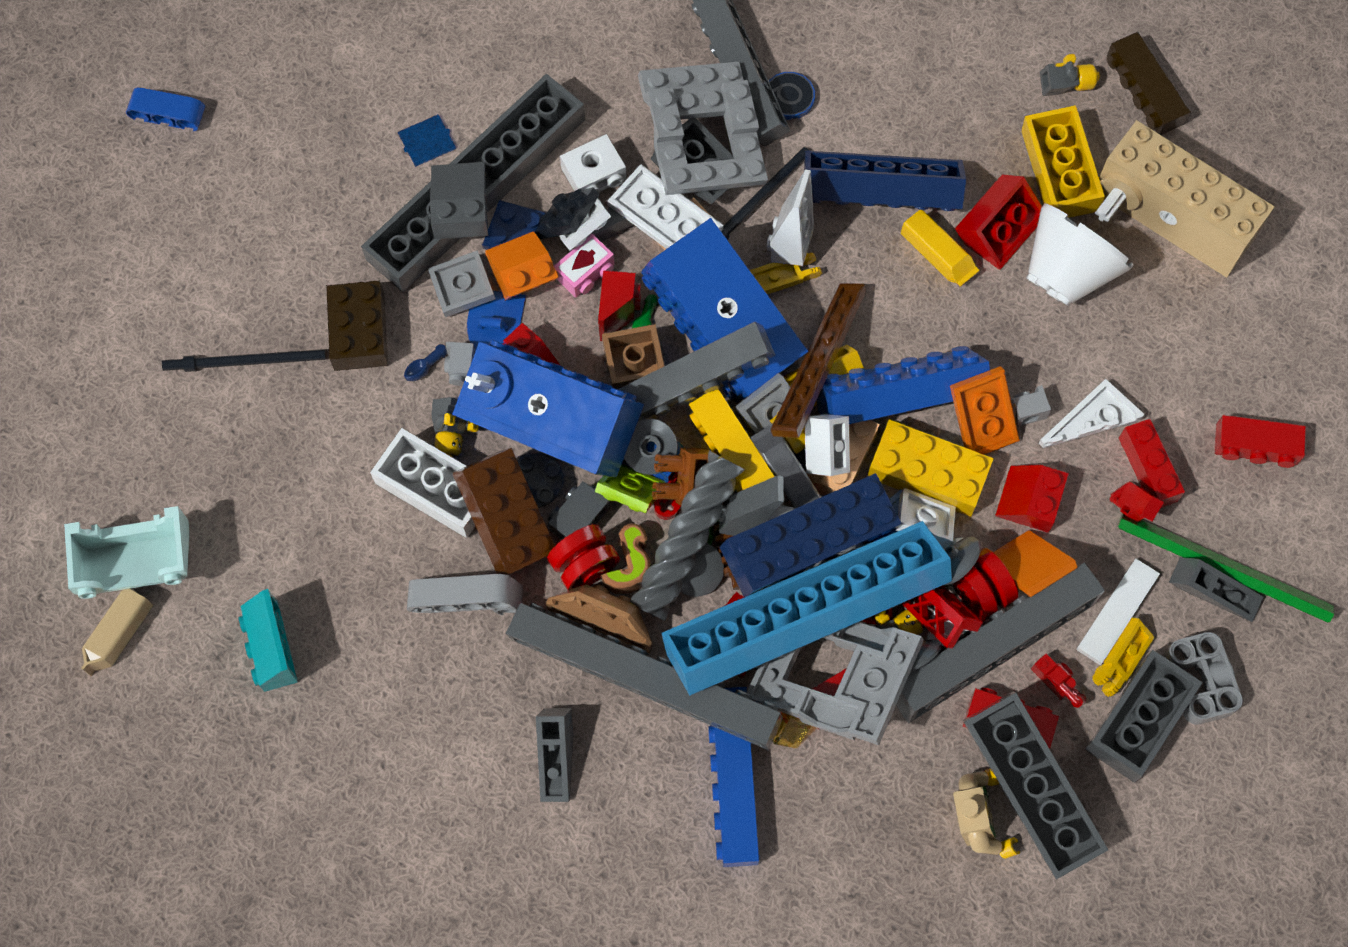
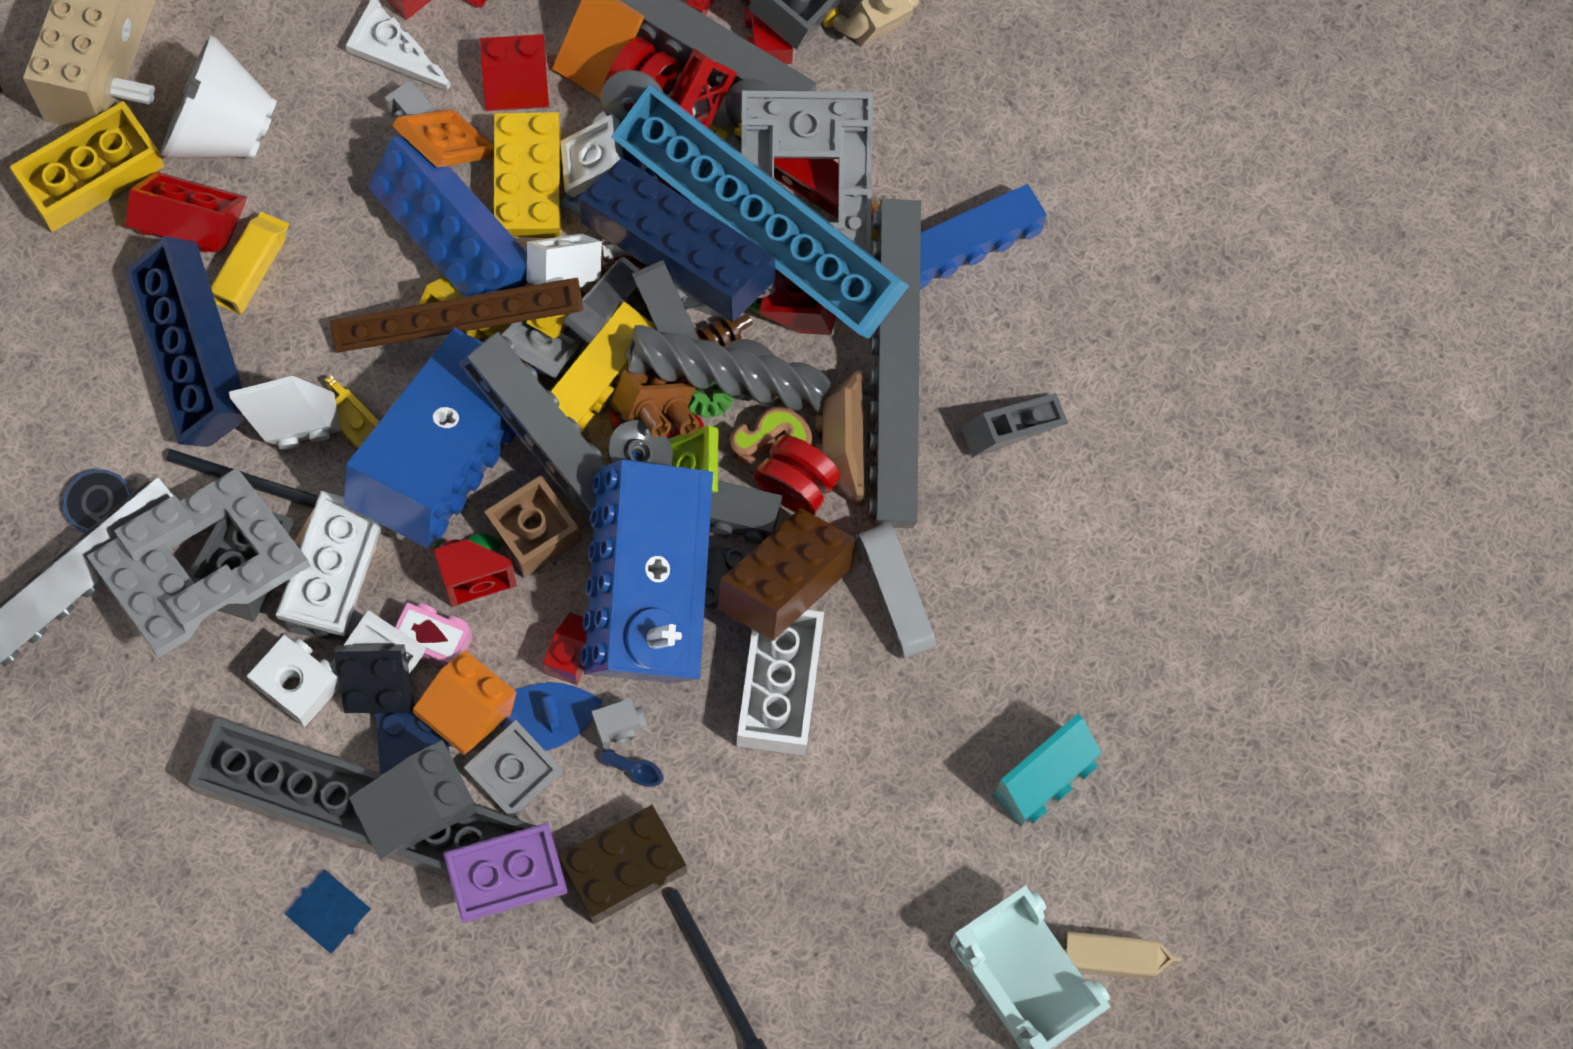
camera: 120 degrees left, 0 degrees up
piece [431,397,479,458] -> none
none -> medium lavender tile [443,823,568,924]

